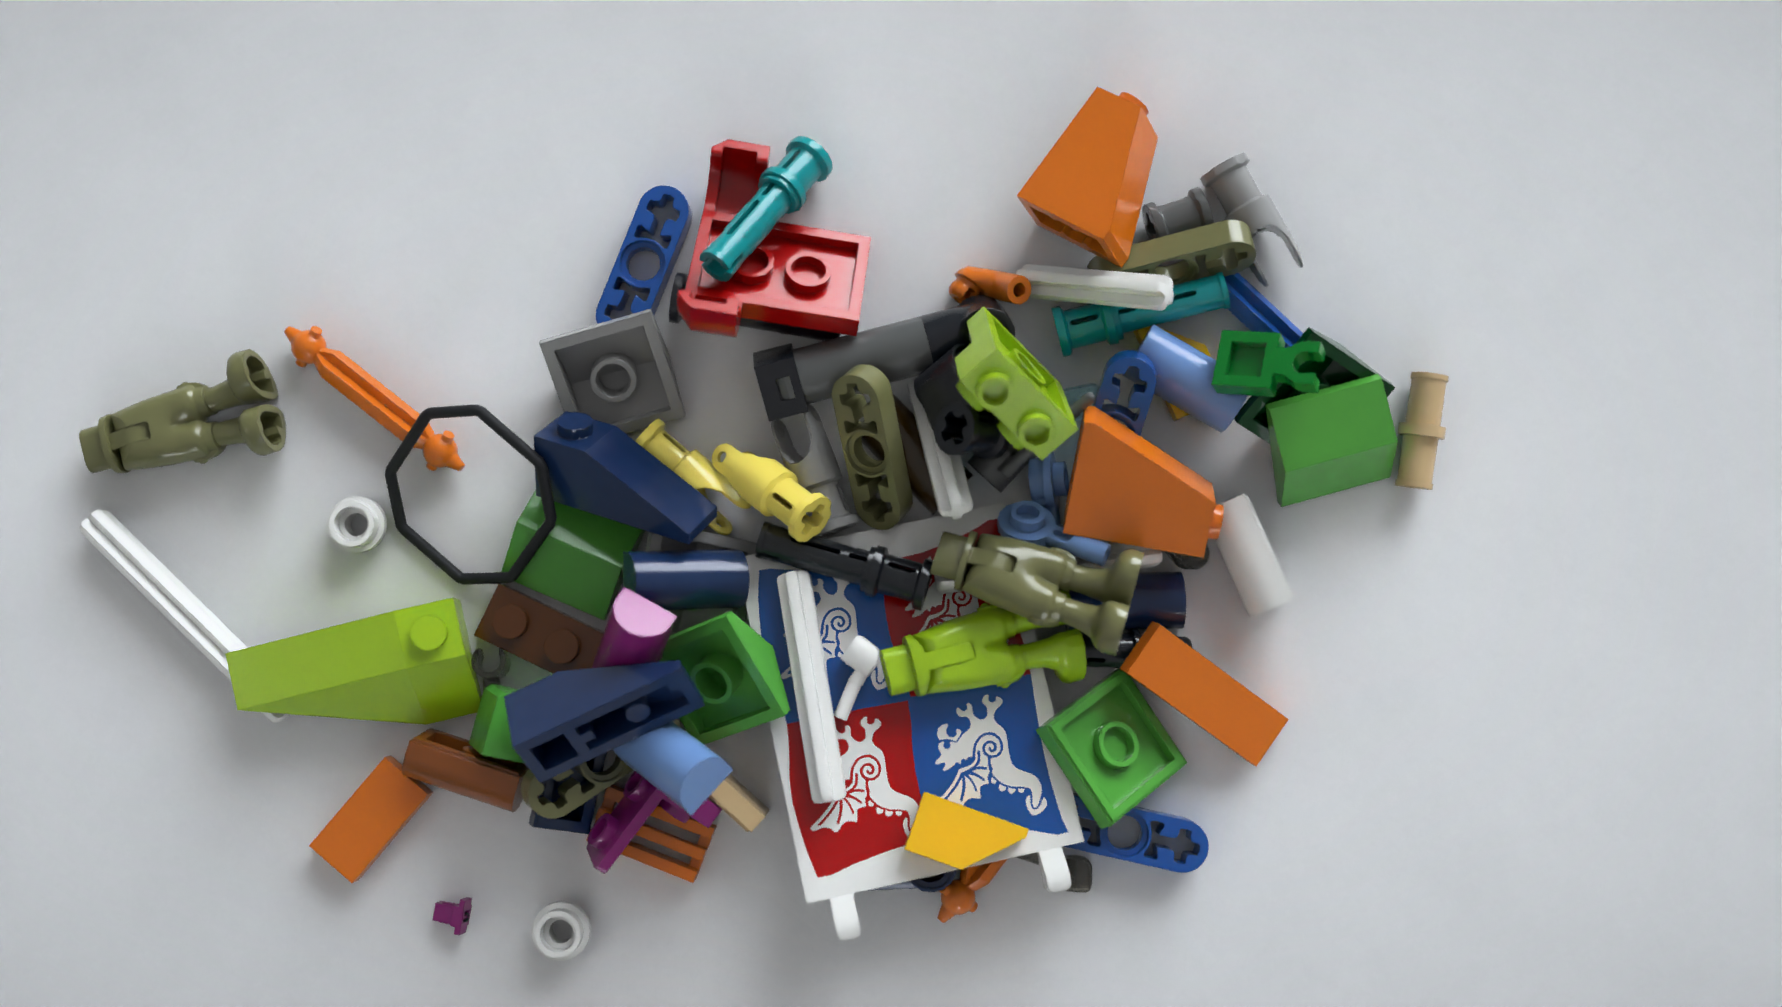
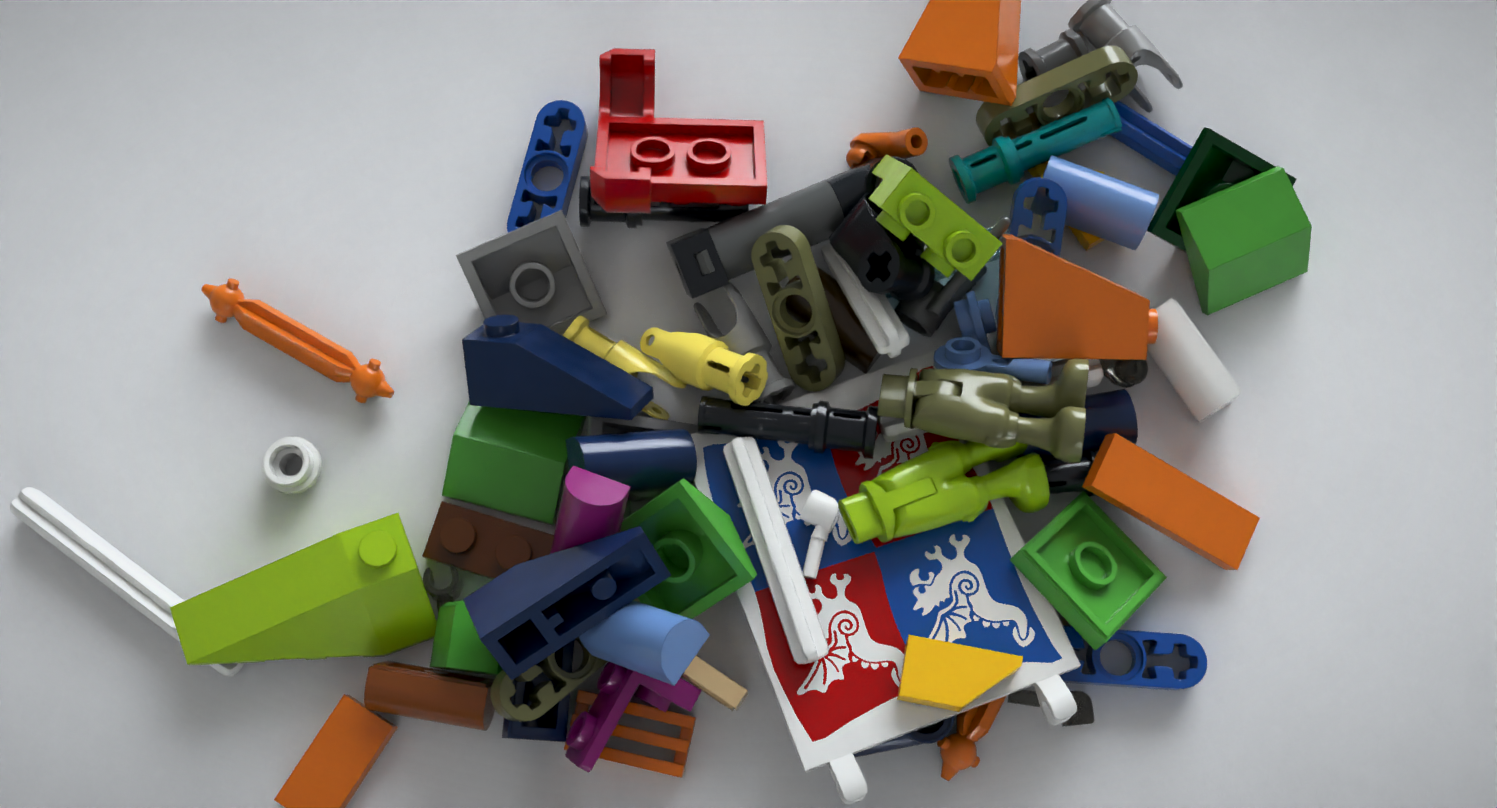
camera: 10 degrees left, 10 degrees down
olive piece [79,349,286,474] -> none
black piece [385,404,557,585] -> none
teal pin [699,136,833,282] -> none
white axle [1015,264,1174,311] -> none
green plate [1211,330,1326,397] -> none
tan pin [1395,372,1449,490] -> none

